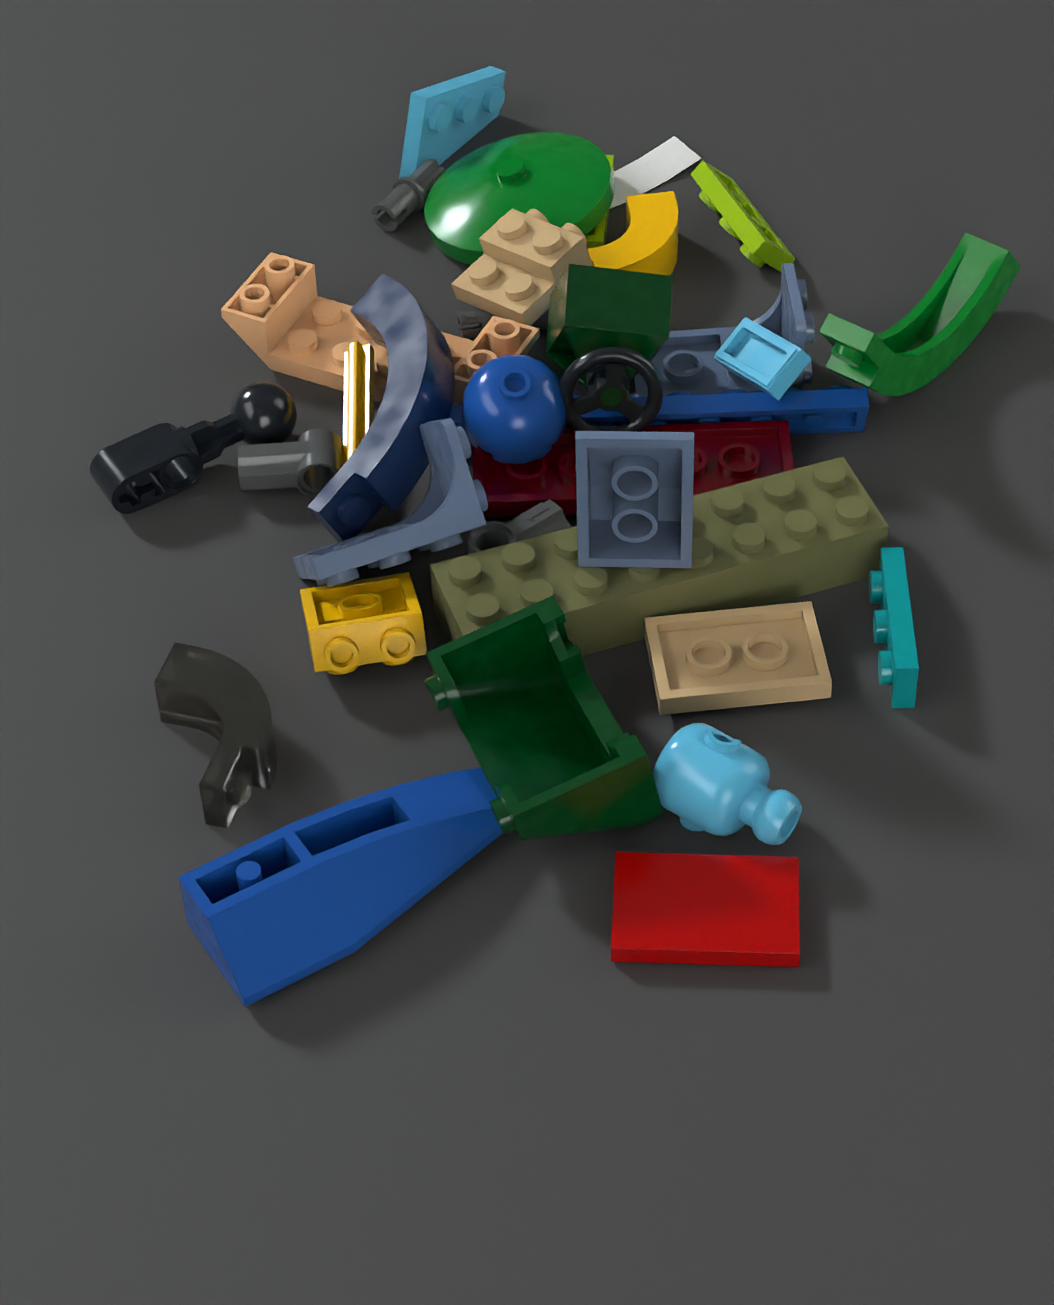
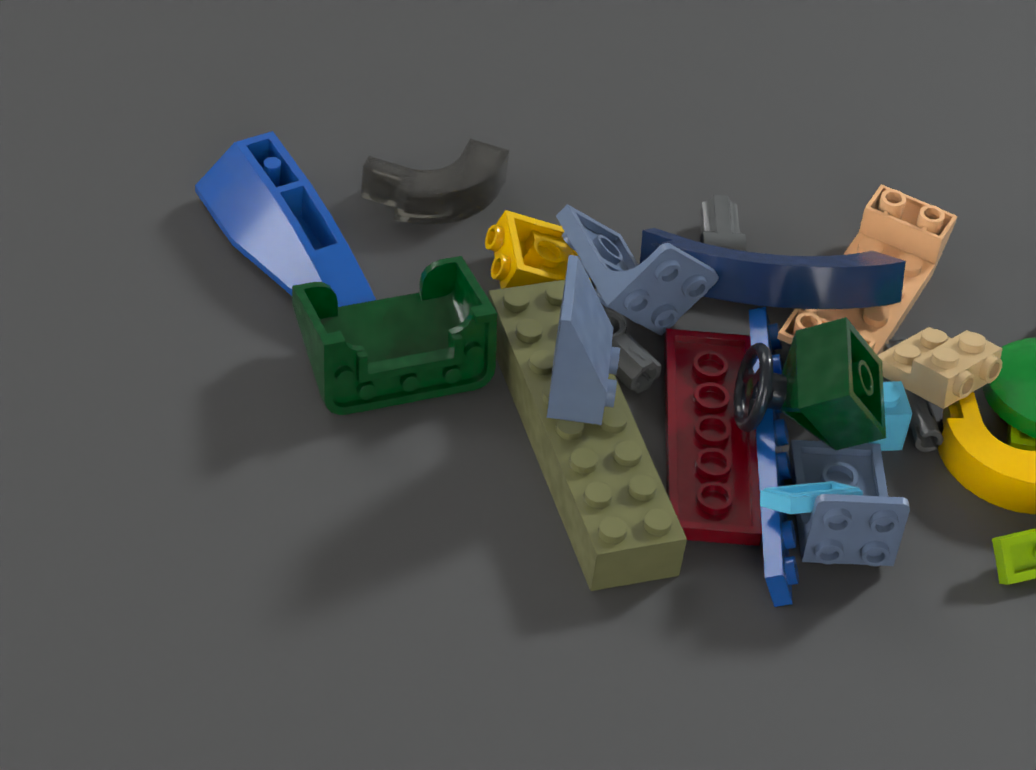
camera: 85 degrees right, 0 degrees up
black beam [90,382,297,514] -> none
blue cylinder [462,354,567,464] -> none
red tile [611,852,800,967] -> none
tan plate [644,601,832,715] -> none
medium azure piece [653,723,802,845] -> none
green arch [819,232,1021,396] -> none
teal plate [868,547,919,708] -> none

